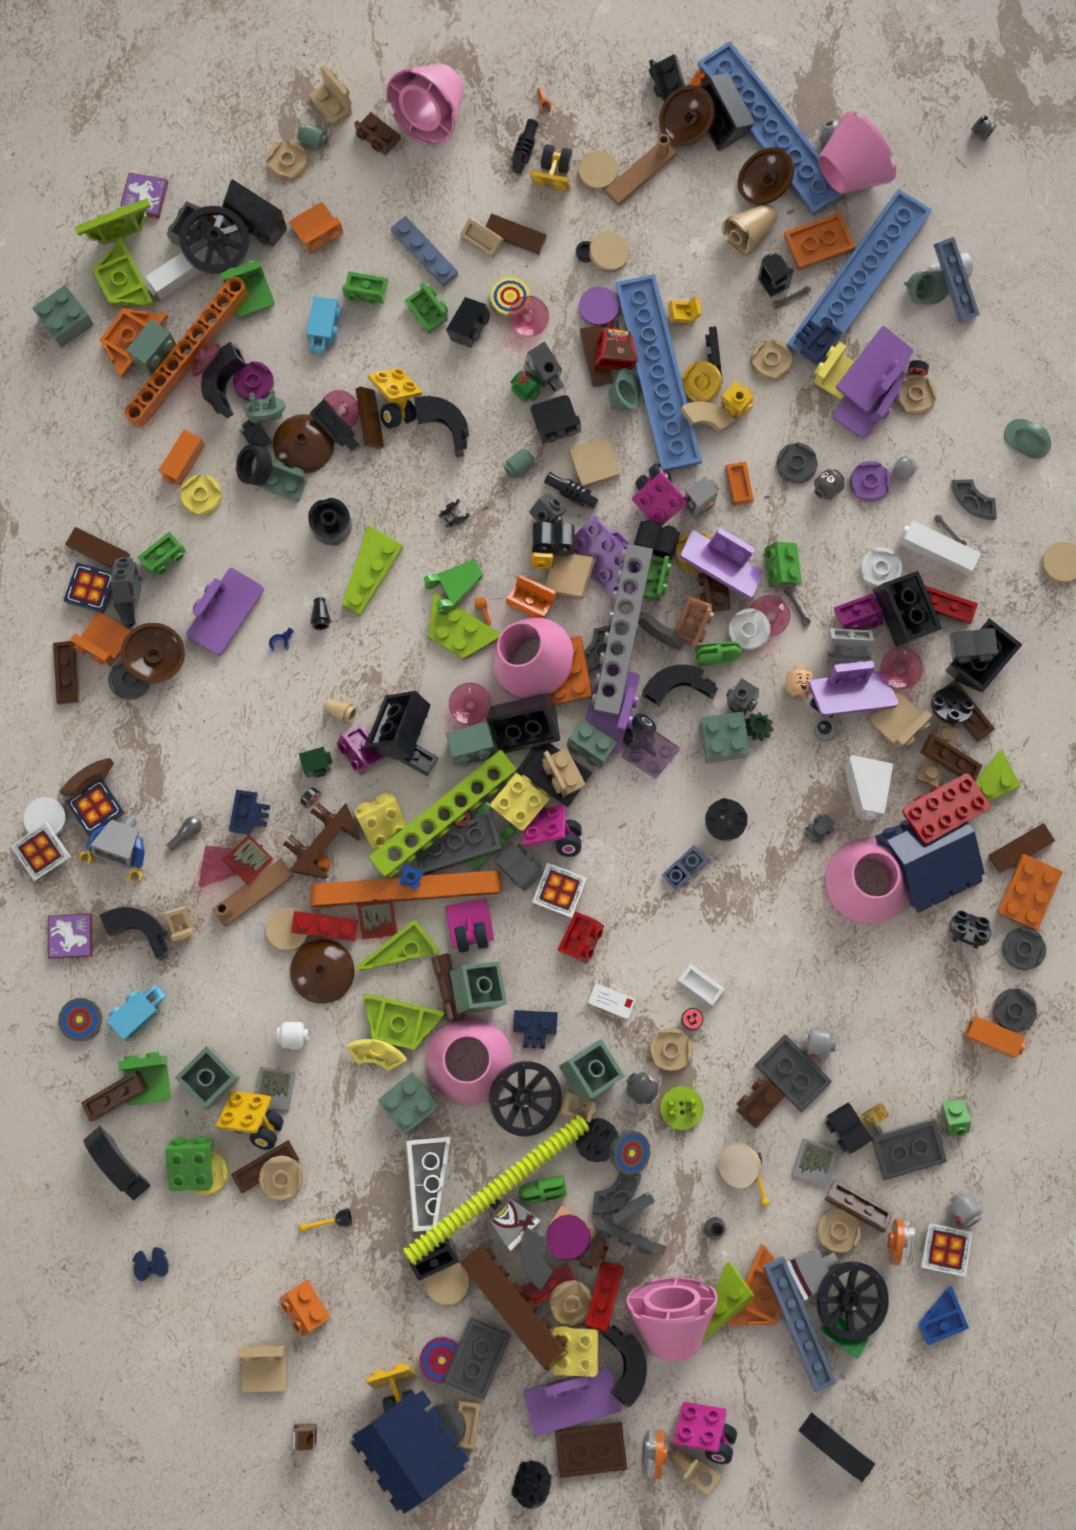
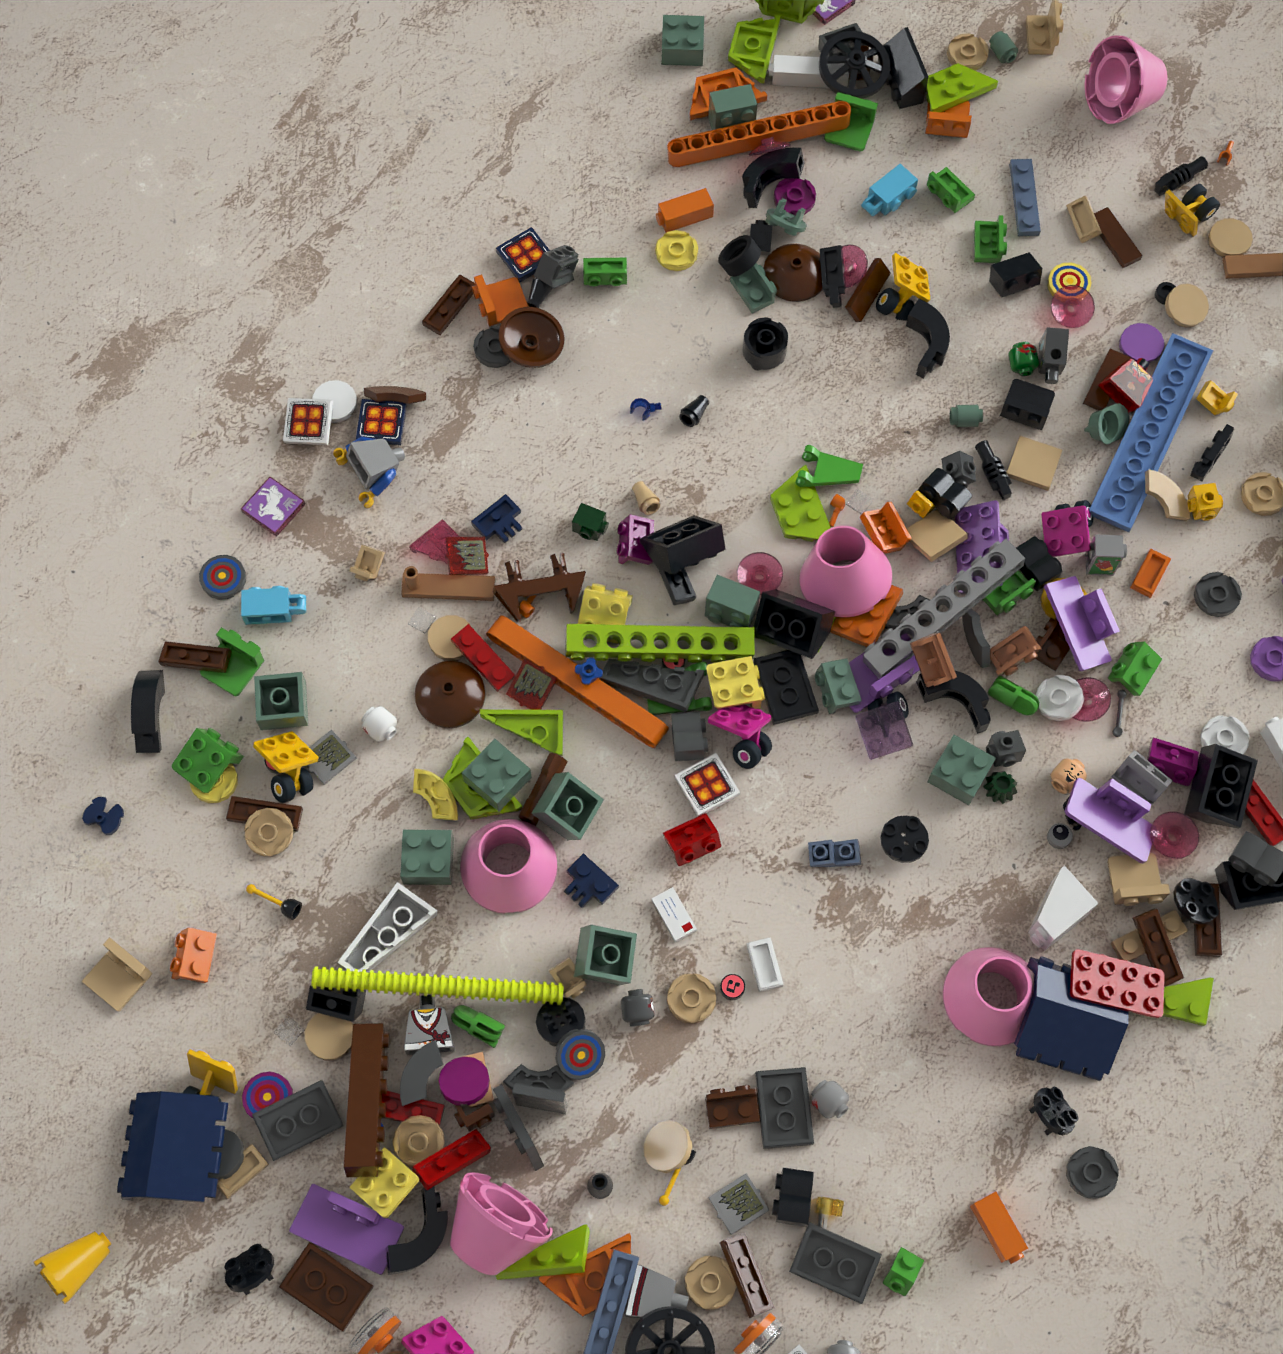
camera: 35 degrees right, 10 degrees down
reddish brown tile [65,527,130,569] -> none
black arch [100,907,169,961] -> none
flat silver piece [166,816,202,850] -> none
medium lavender bracket [186,568,264,655] -> none
reddish brown leg [293,1424,317,1451] -> none
black tile [300,787,320,809] -> none
lime wing [342,526,404,616] -> none
reddish brown bracket [354,112,401,156] -> none
black piece [438,499,470,528] -> none
dark pink plate [445,898,494,953] -> none
black wheel [489,1061,562,1137] -> none
tan bracket [542,748,586,797] -> none
lime plate [660,1086,704,1130] -> none
yellow tile [682,361,722,402] -> none
dark grey piece [805,814,835,844] -> none
dark grey head [814,469,845,500] -> none
reddish brown tile [988,823,1055,874] -> none
dark grey tile [992,988,1037,1032] -> none
orange plate [996,854,1063,931] -> none
none -> sand green brick [462,739,532,812]
none -> nougat hinge [910,633,957,687]
none -> lime wing [926,63,998,112]

